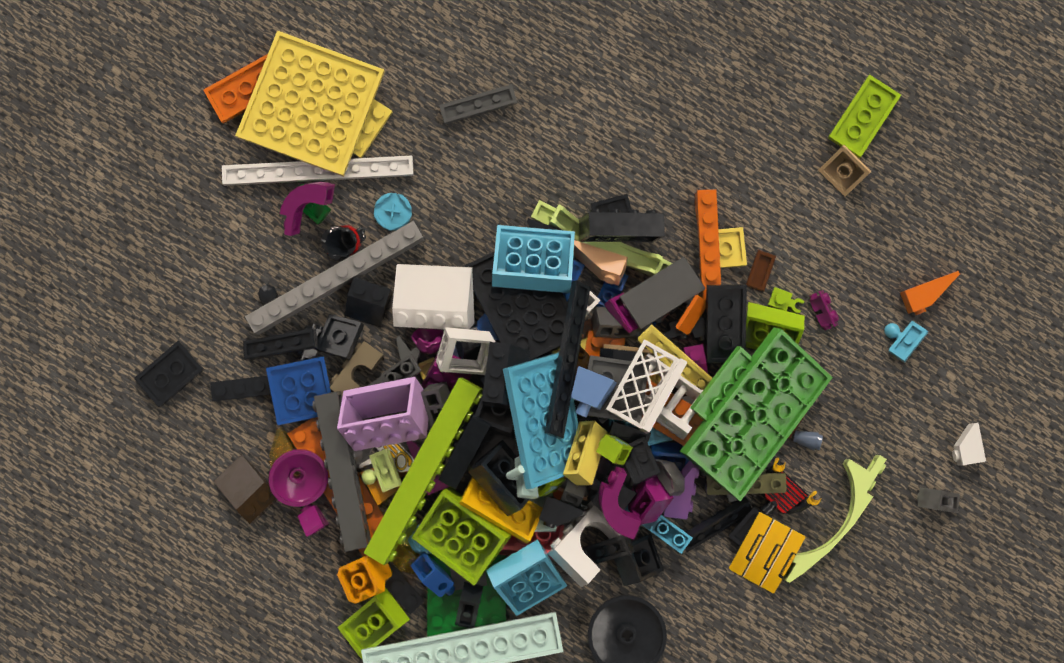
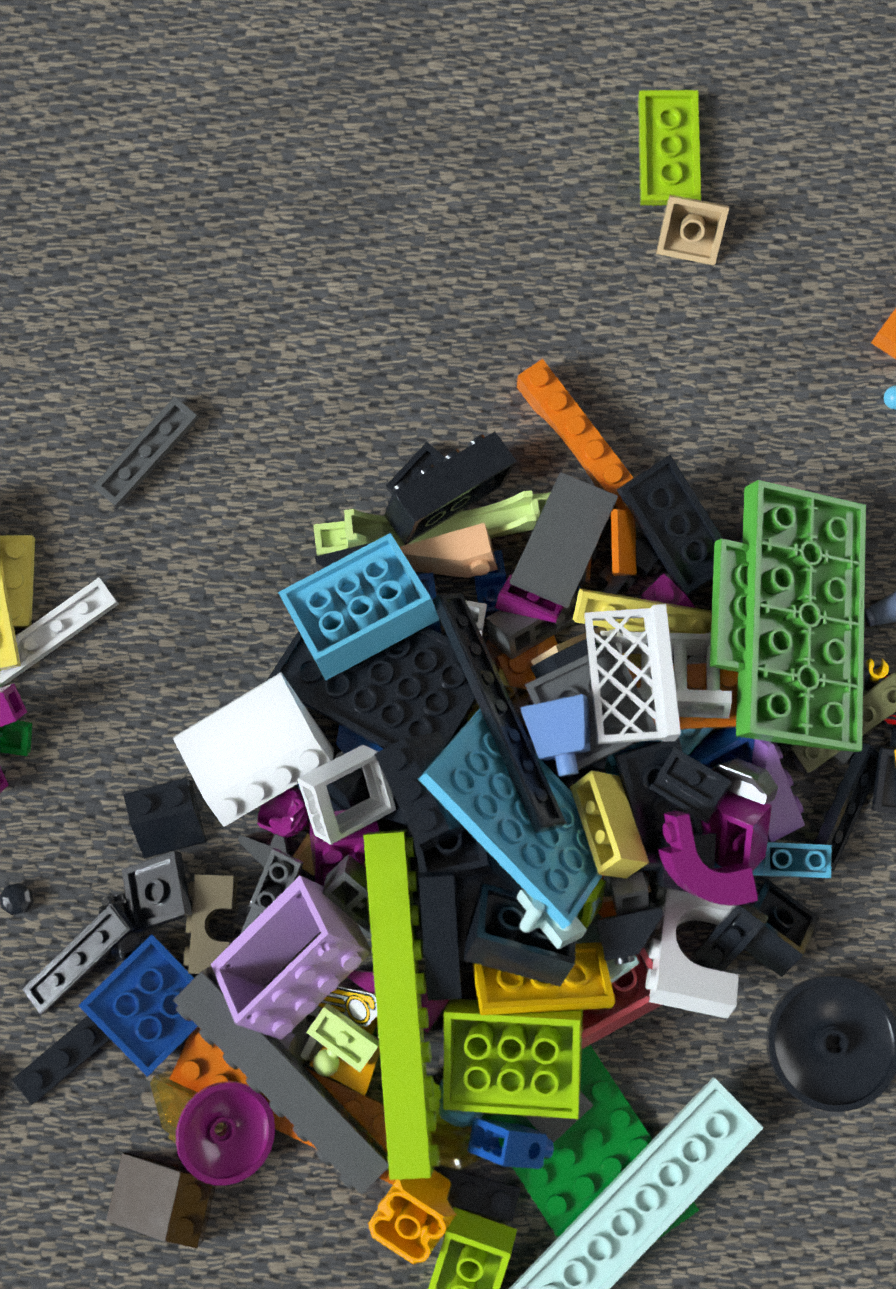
camera: 30 degrees left, 5 degrees down
light grey brick [245,220,425,335] -> none
magenta slope [298,504,329,537] -> none
black hair [320,225,366,261] -> none
medium azure tile [374,193,412,231] -> none
black slope [455,582,484,628] -> none
medium azure slope [486,539,567,616] -> none
lime brick [596,434,633,465] -> none
light yellow plate [718,227,747,268] -> none
reddish brown tile [746,250,776,292] -> none
lime slope [746,302,805,350] -> none
lime plate [767,287,804,314] -> none
magenta hinge [809,290,839,330] -> none

